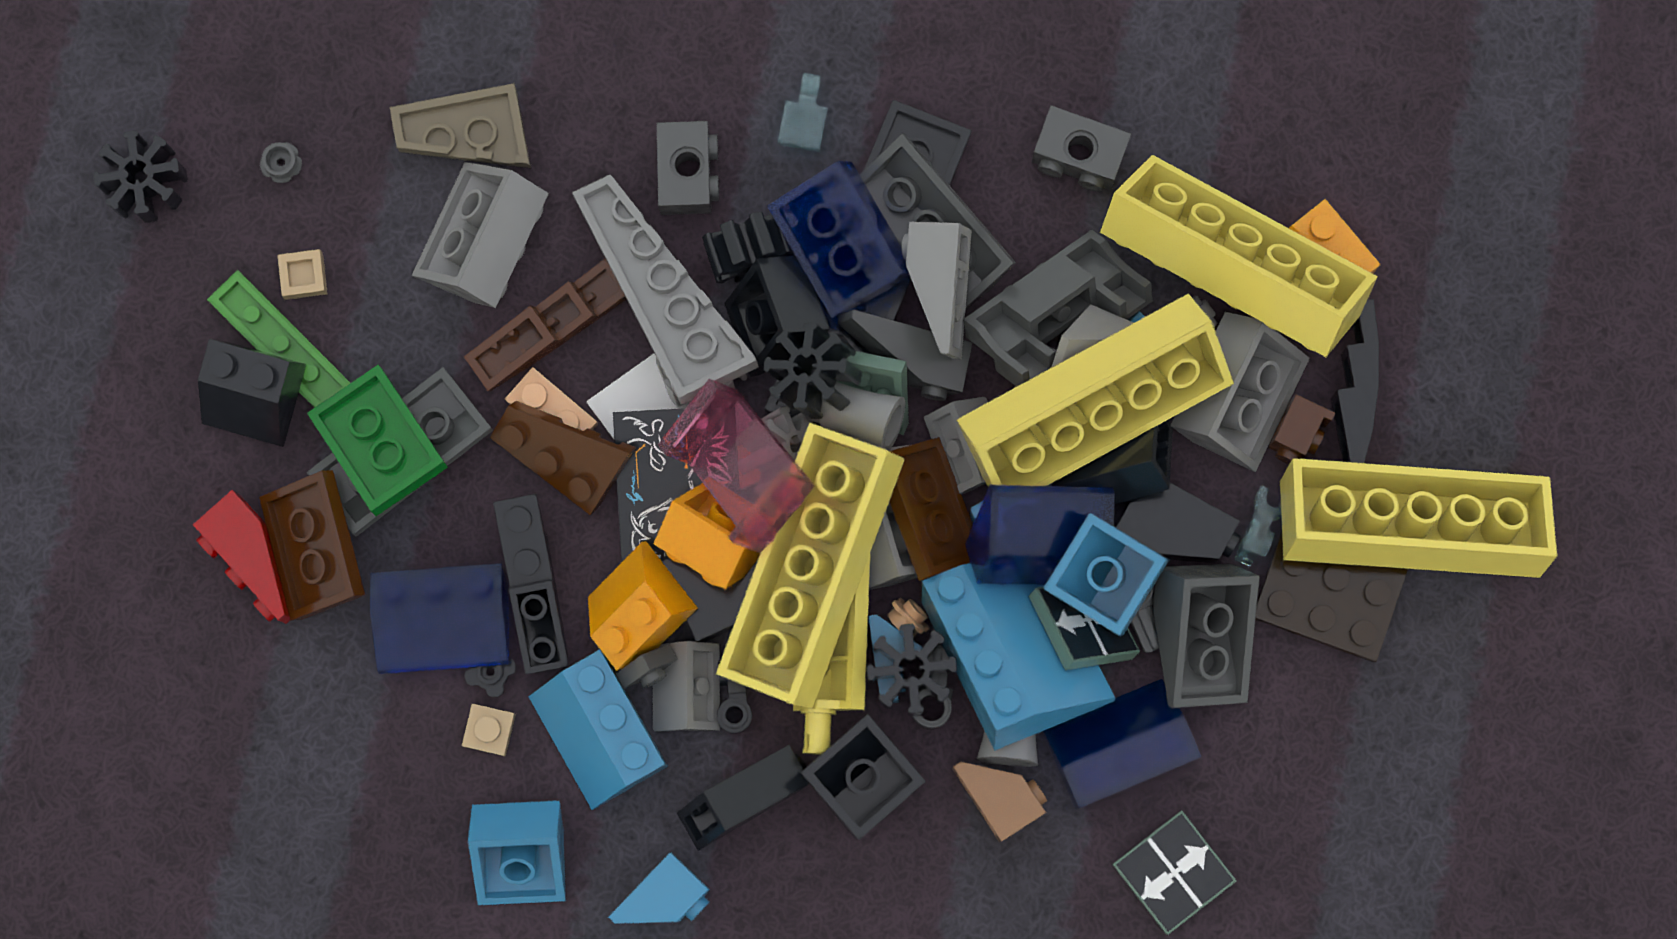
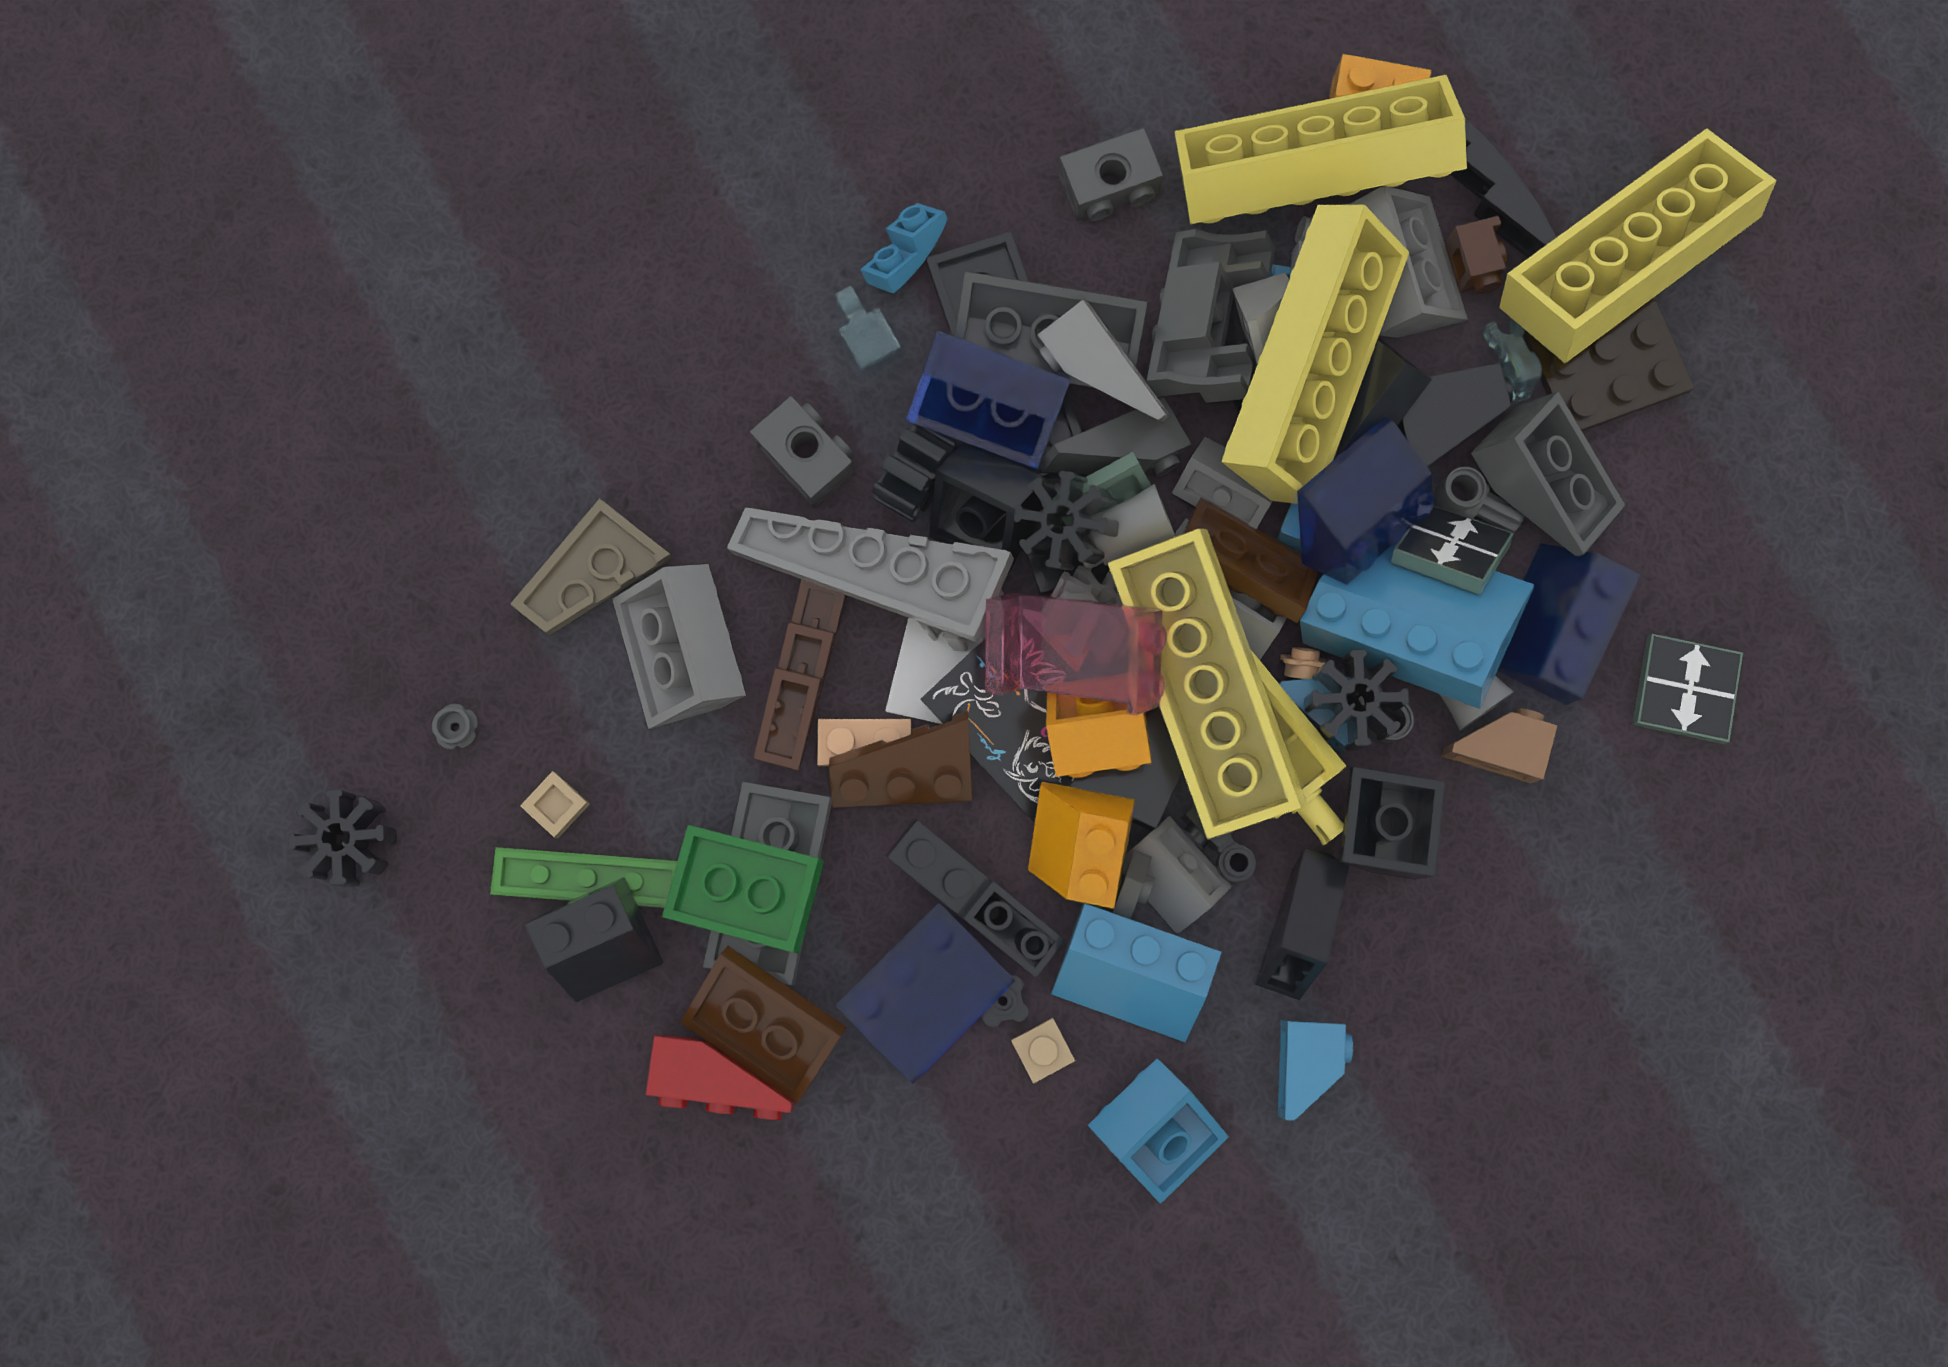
camera: 45 degrees left, 0 degrees up
dark azure slope [1043,513,1169,636] -> none
none -> dark azure slope [860,203,948,294]

